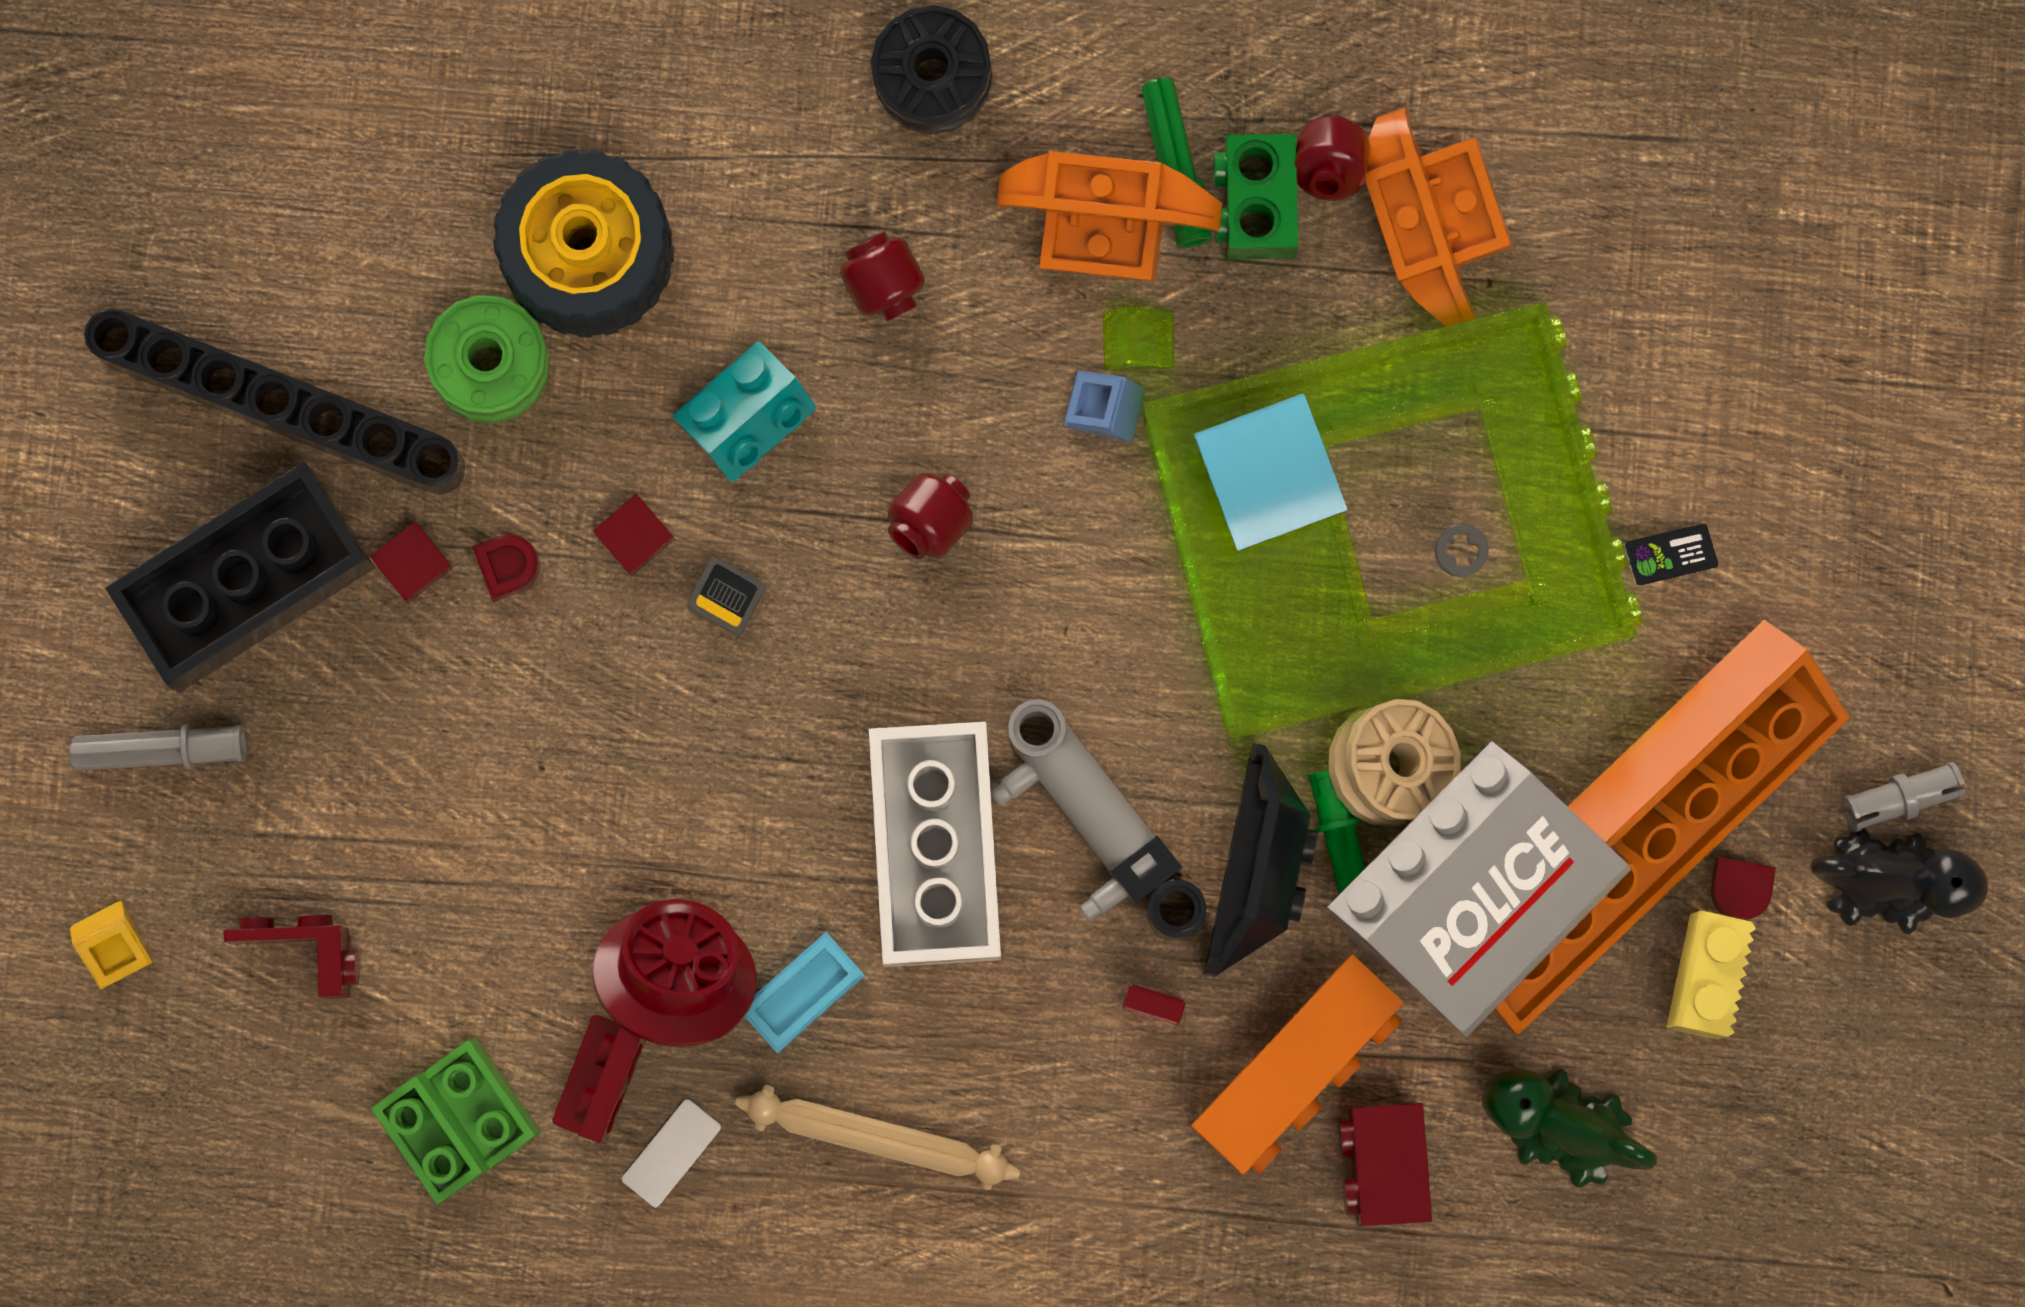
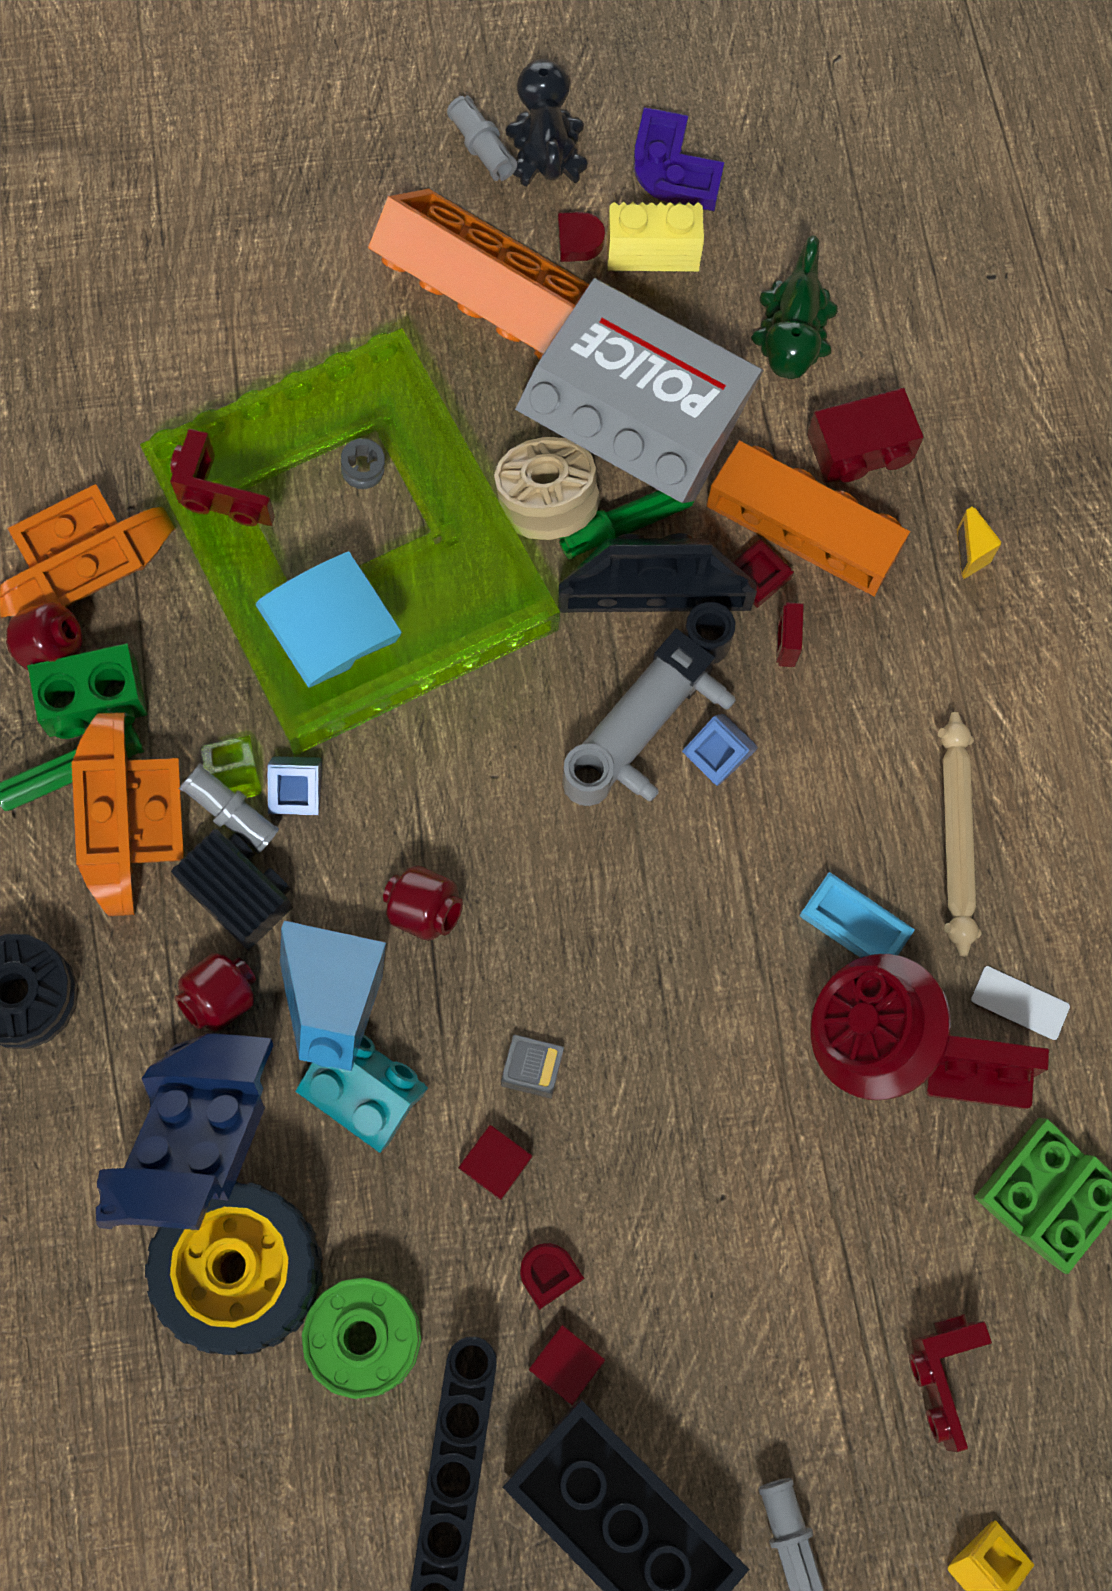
camera: 105 degrees left, 10 degrees down
white brick [869,722,1001,968] -> none
black sticker [1624,524,1718,586] -> none
none -> dark blue piece [96,1034,273,1230]
none -> dark red bracket [170,429,275,526]
none -> black brick [171,829,293,951]
none -> light grey pin [178,763,279,854]
none -> dark azure slope [280,921,386,1071]
none -> dark purple plate [633,107,724,211]
none -> medium blue slope [682,714,758,786]
none -> dark red tile [733,539,794,608]
none -> yellow slope [957,506,1001,579]

